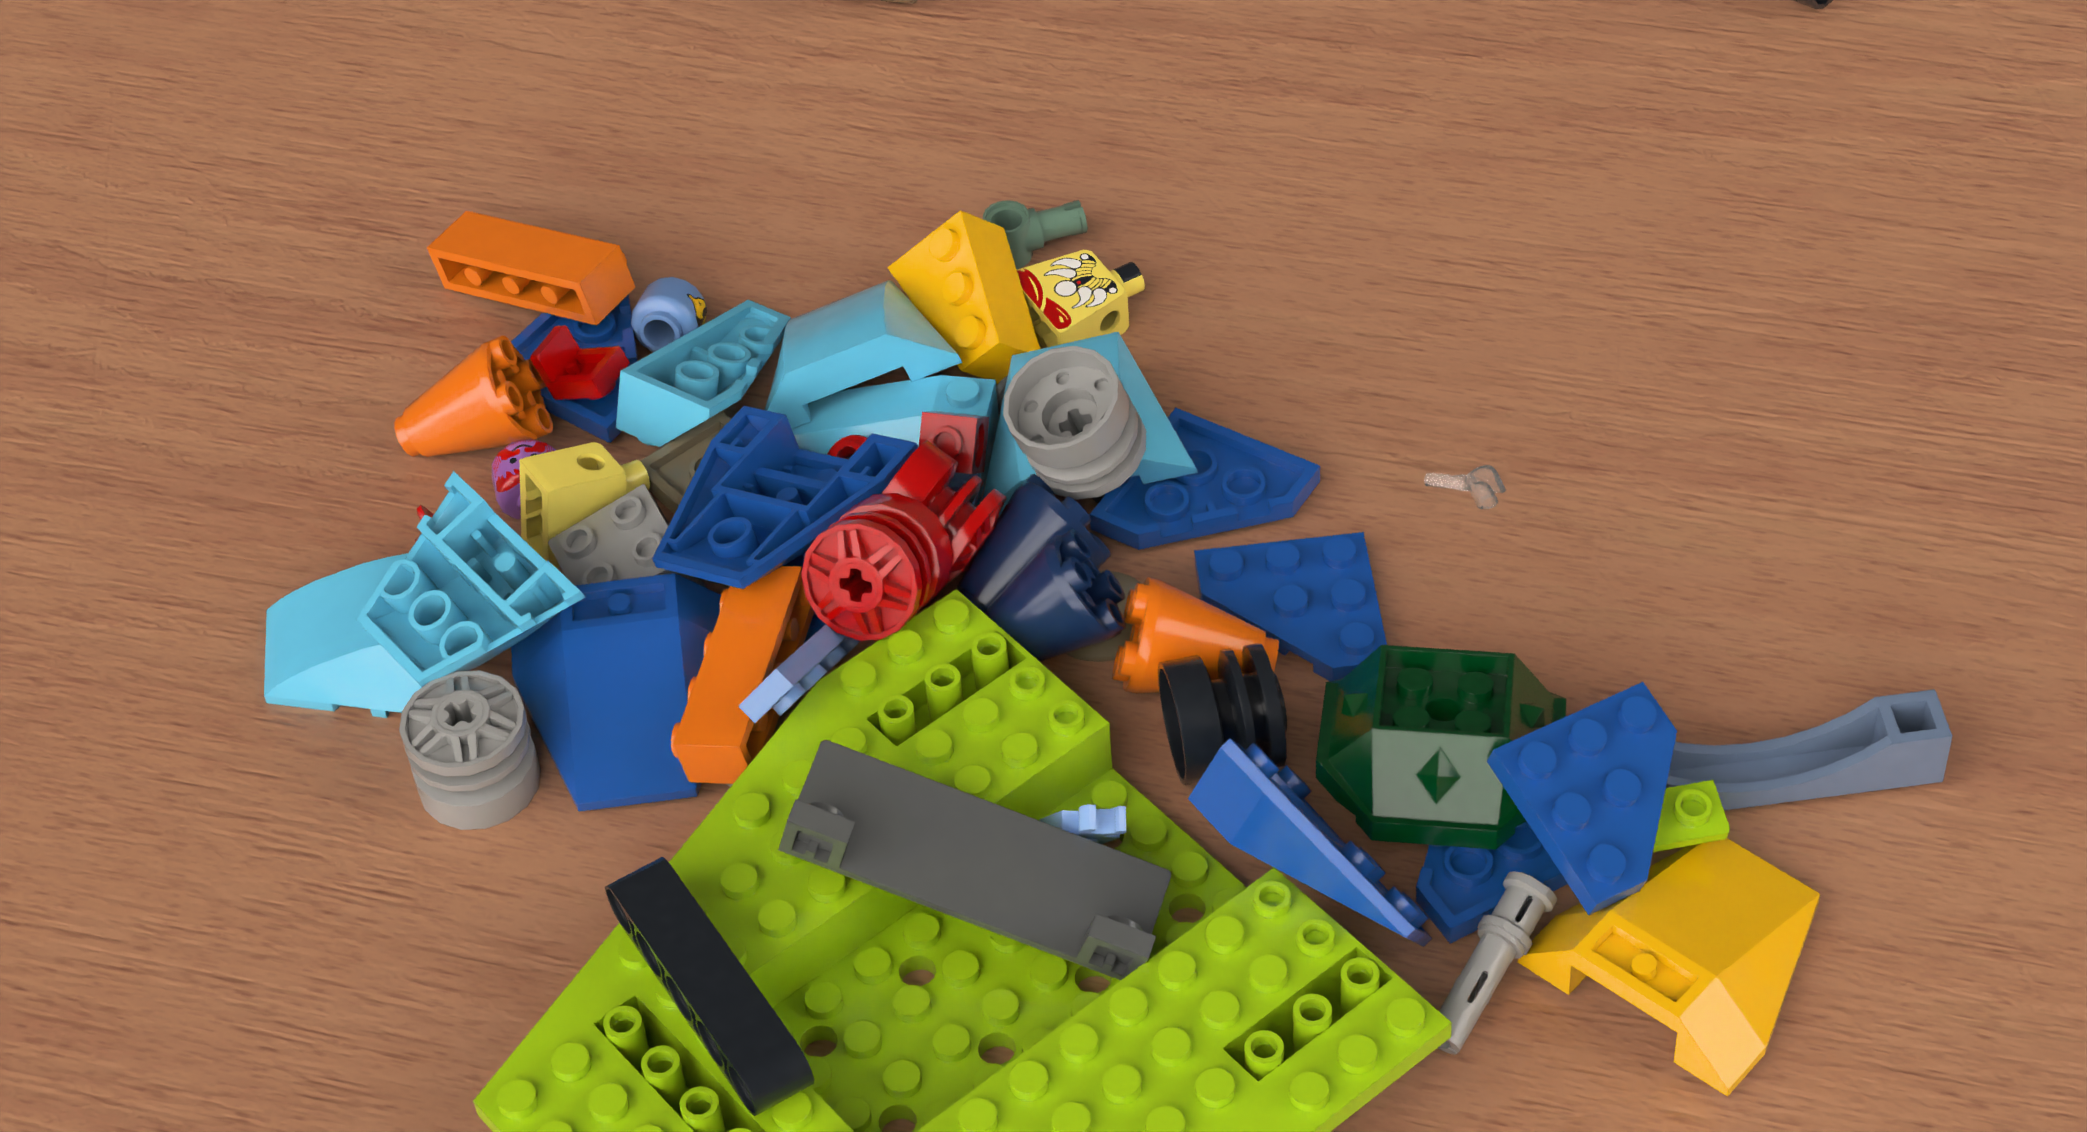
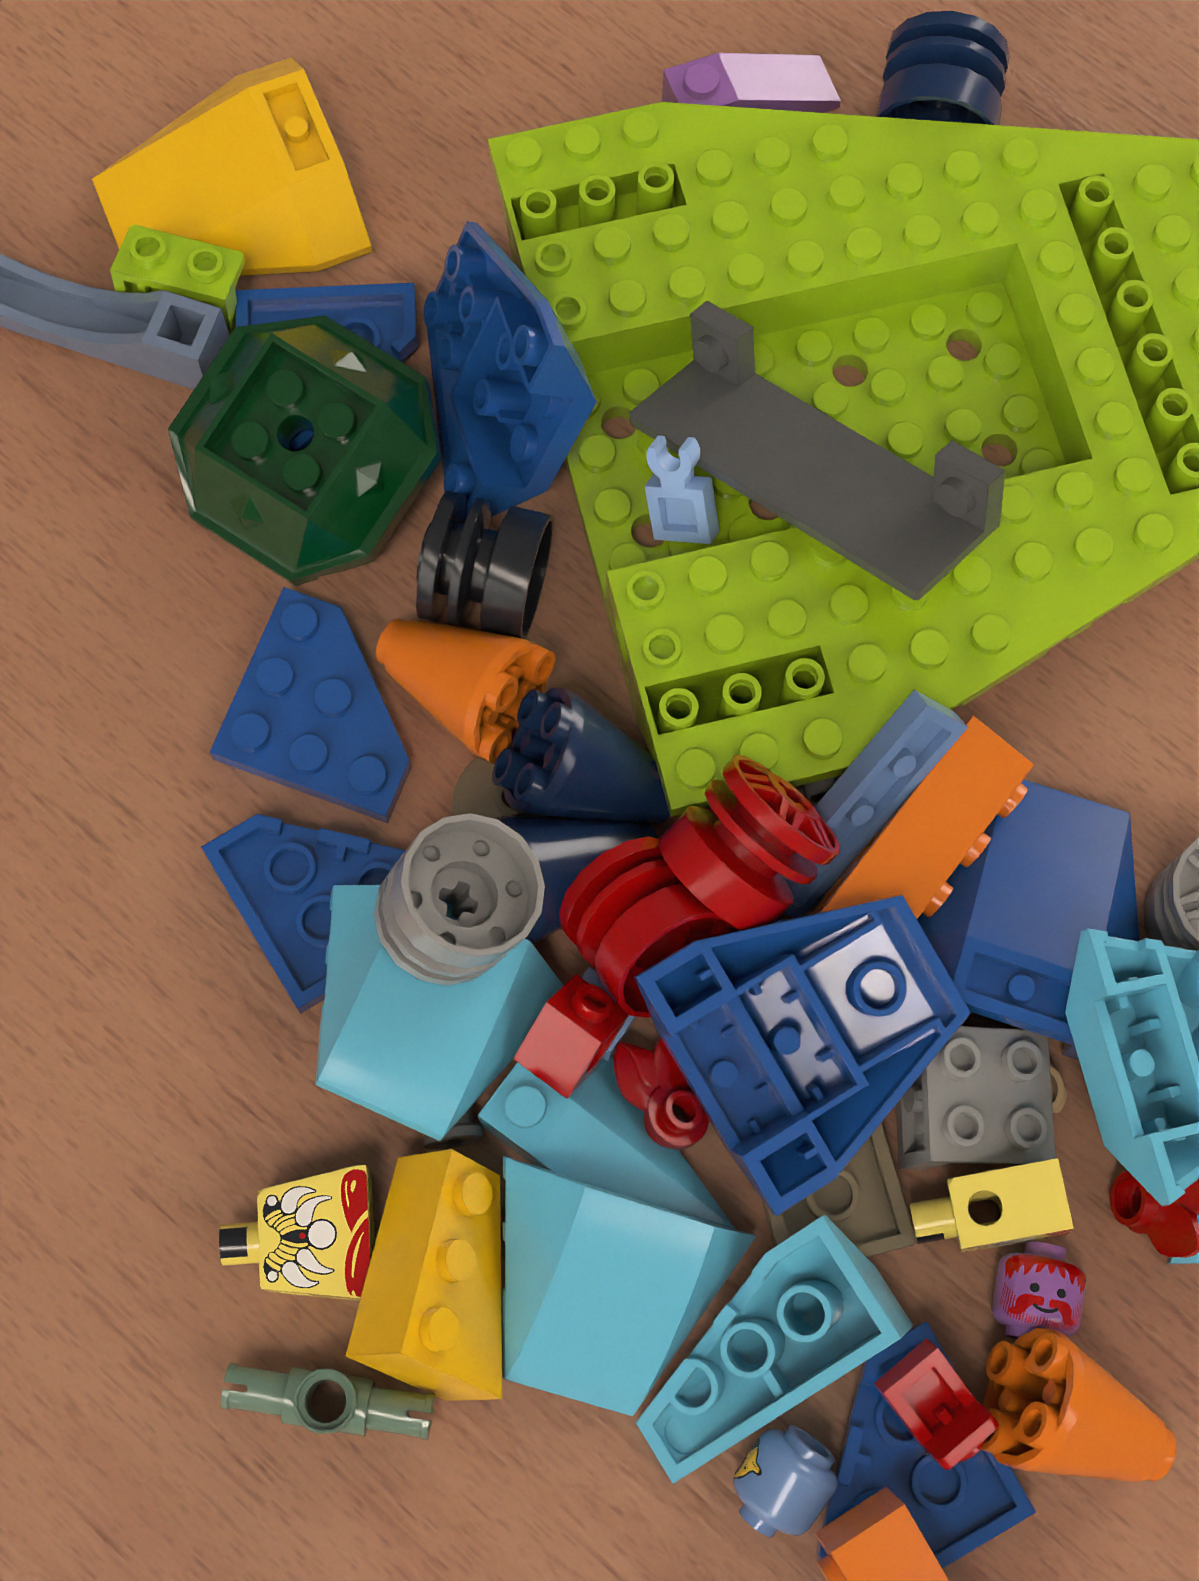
camera: 160 degrees left, 25 degrees up
black beam [605,857,814,1116] -> none
clear hand [1424,465,1506,509] -> none
light grey pin [1438,871,1557,1055] -> none
blue plate [1487,682,1677,915] -> none

